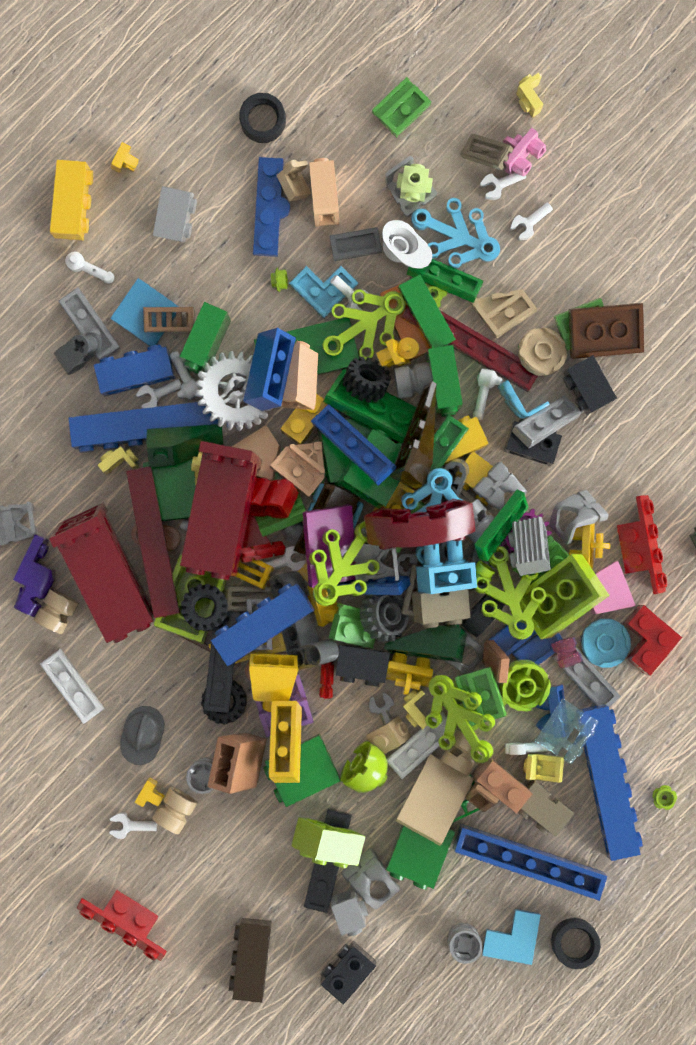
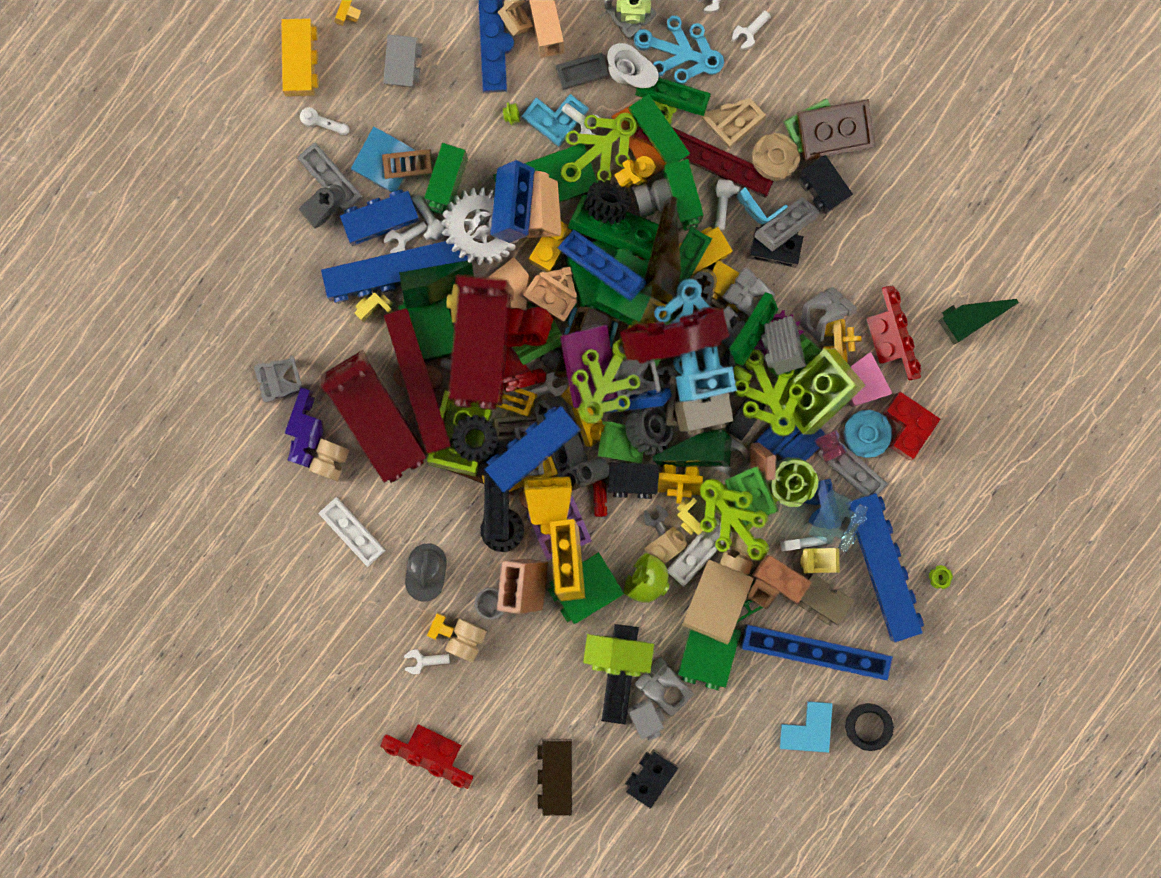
camera: 10 degrees left, 0 degrees up
light grey wheel [447,923,482,964] -> none

